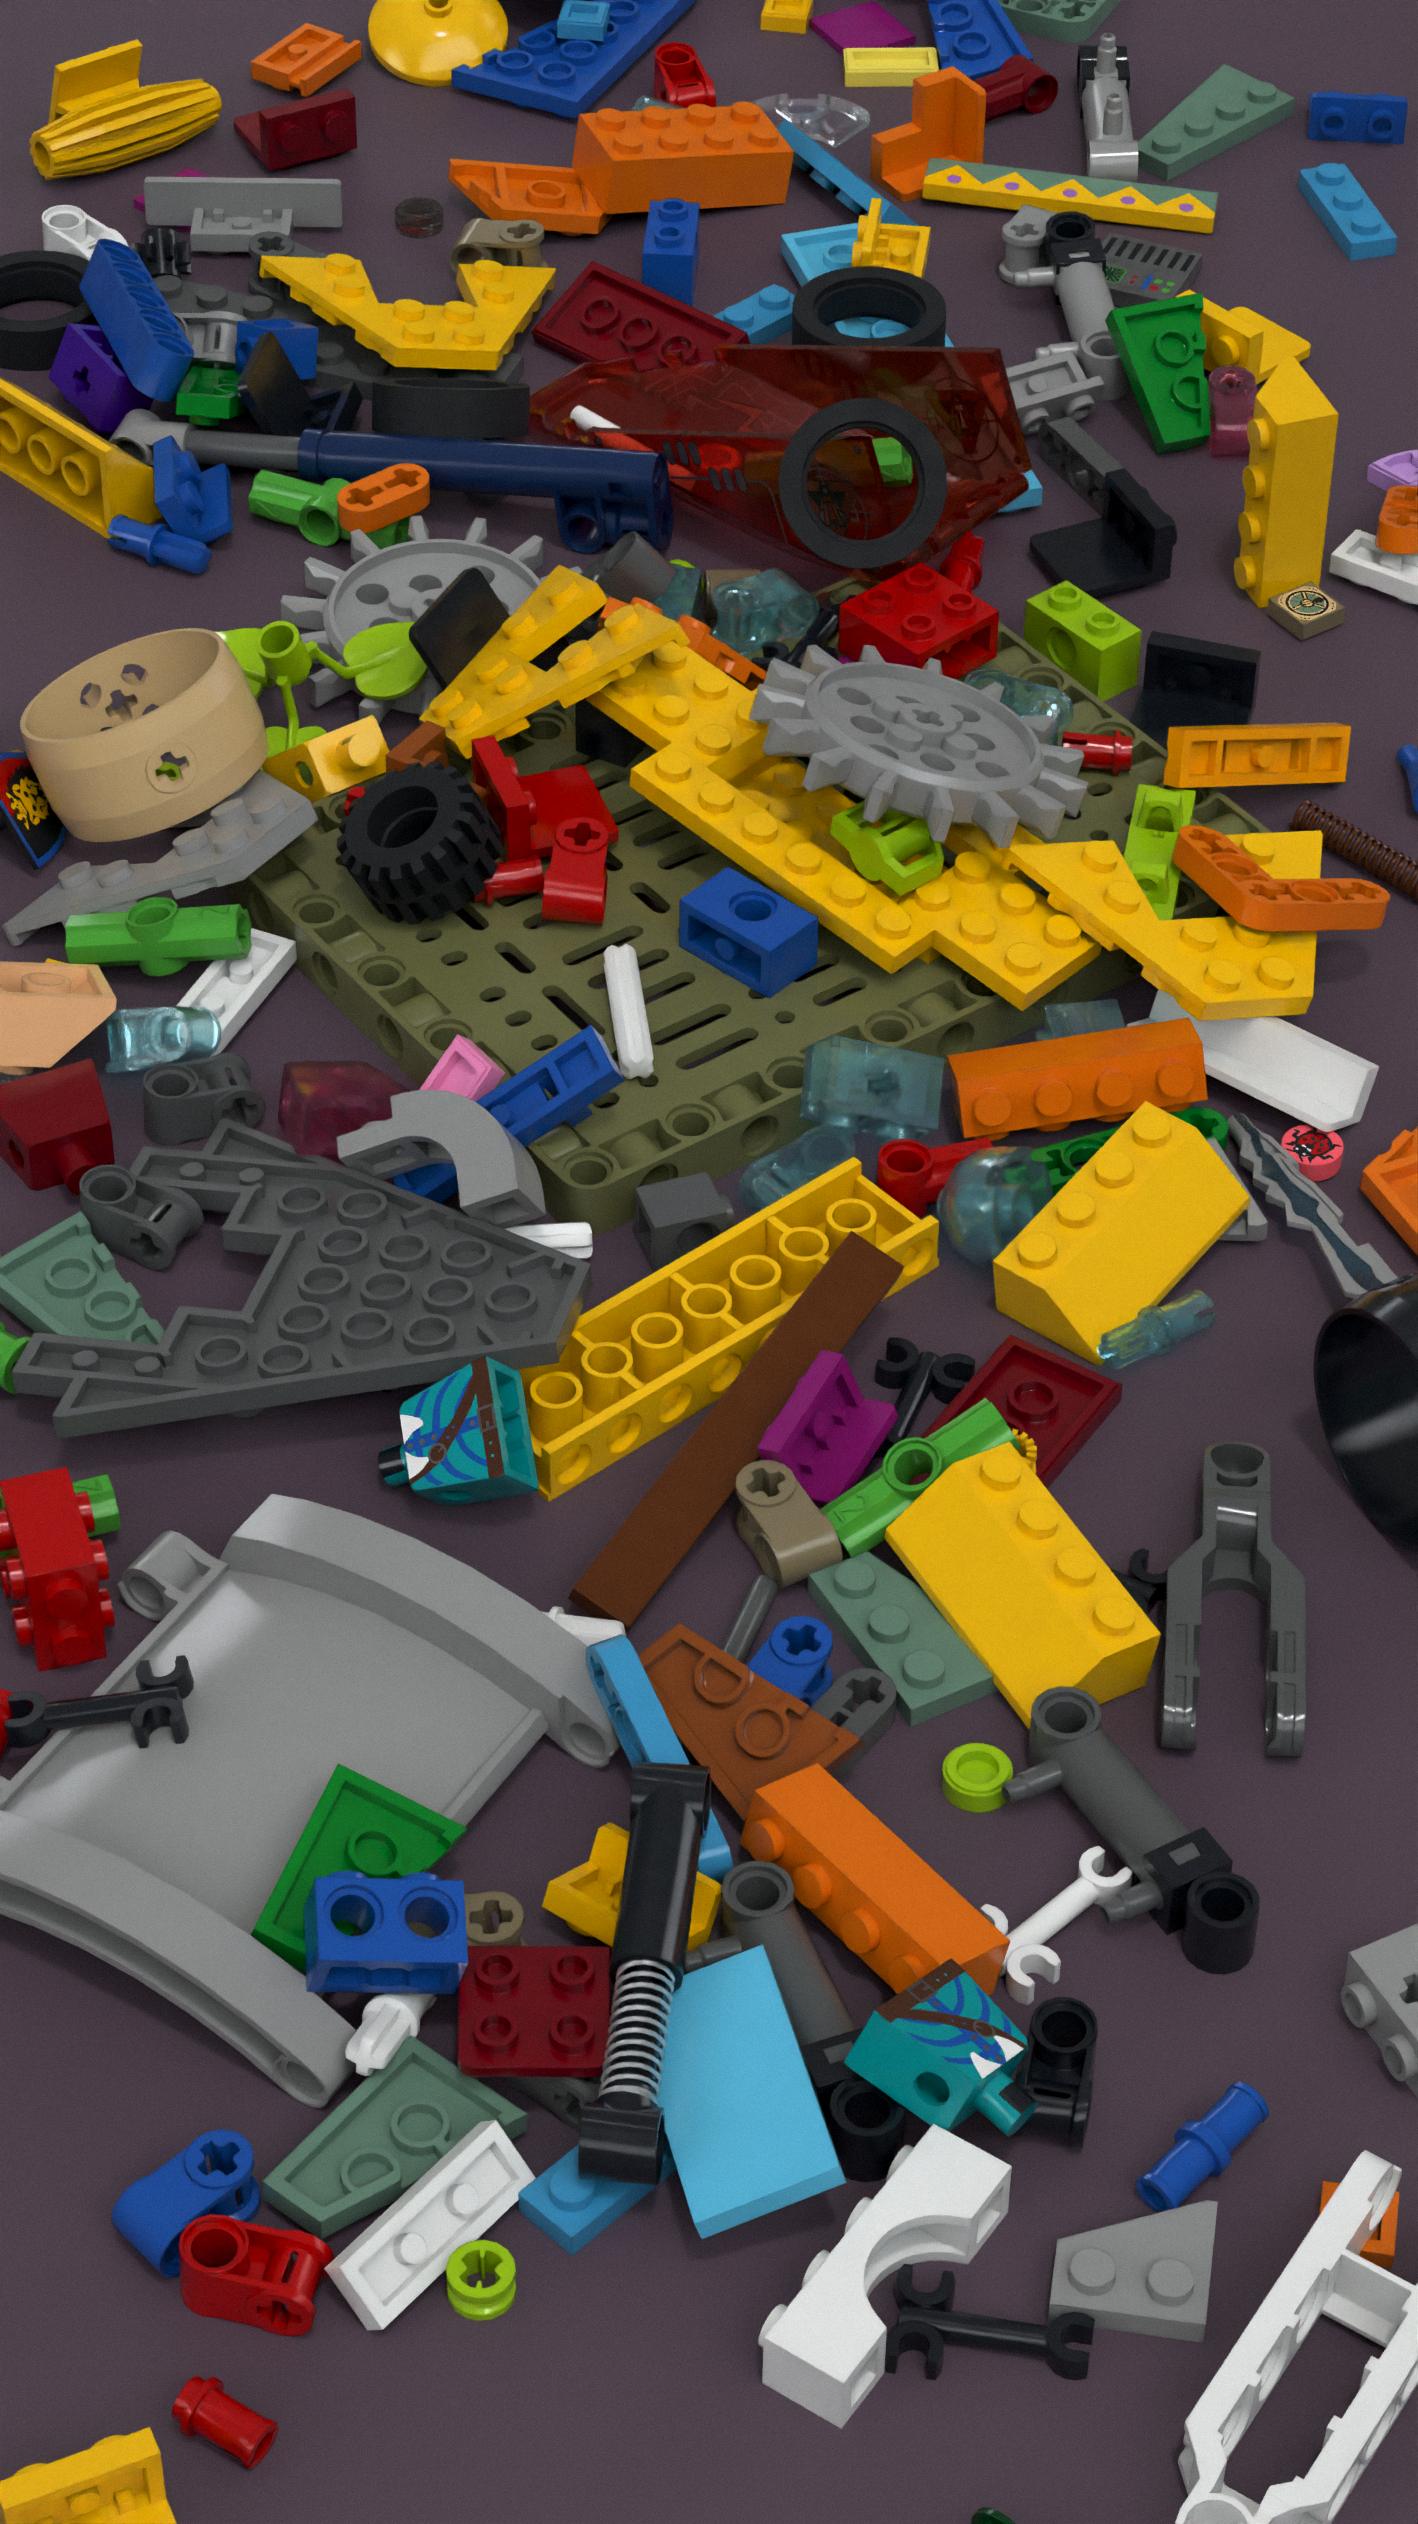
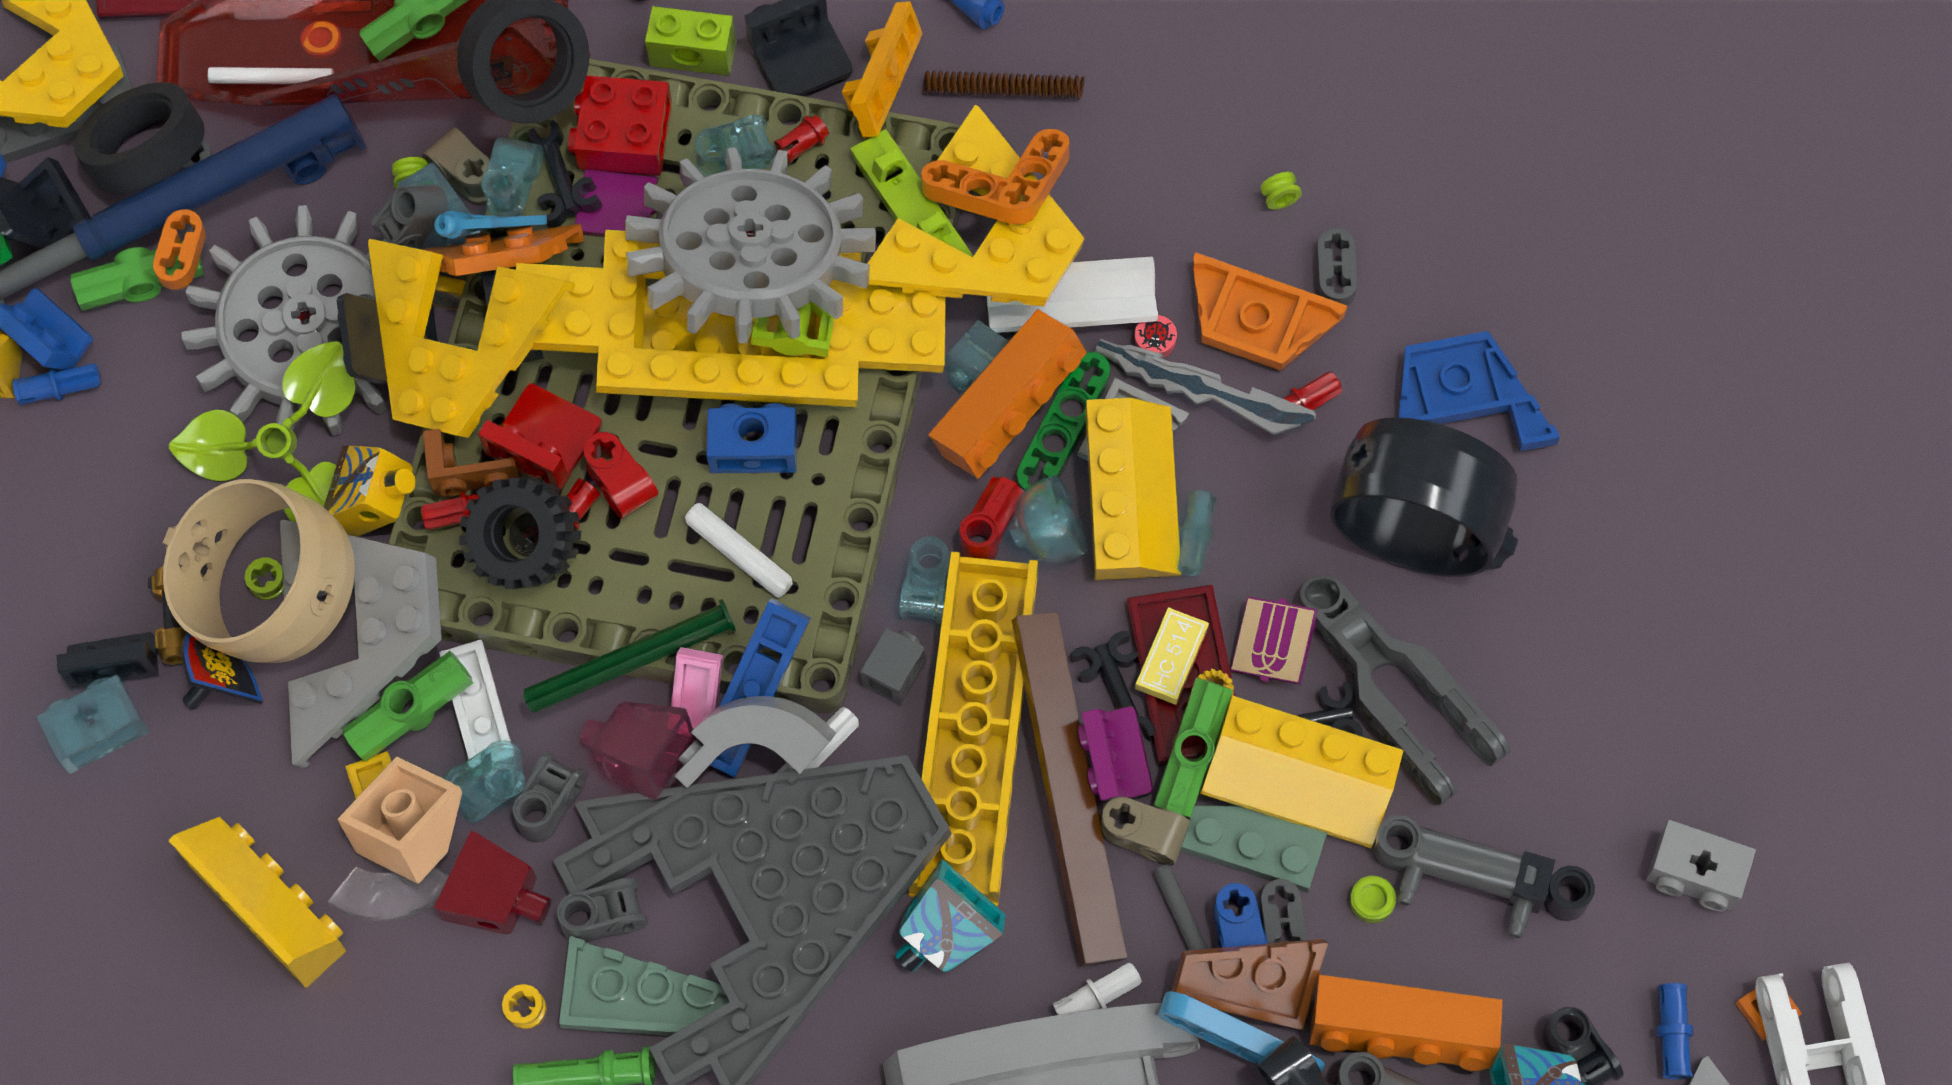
camera: 40 degrees left, 25 degrees up
clear light blue brick [799,1035,944,1145] -> none
white bar [980,1846,1133,2005] -> none
none -> dark azure arm [434,210,547,239]
none -> dark green axle [522,599,736,713]
none -> light yellow tile [1135,607,1209,705]
none -> piece [1231,596,1318,685]

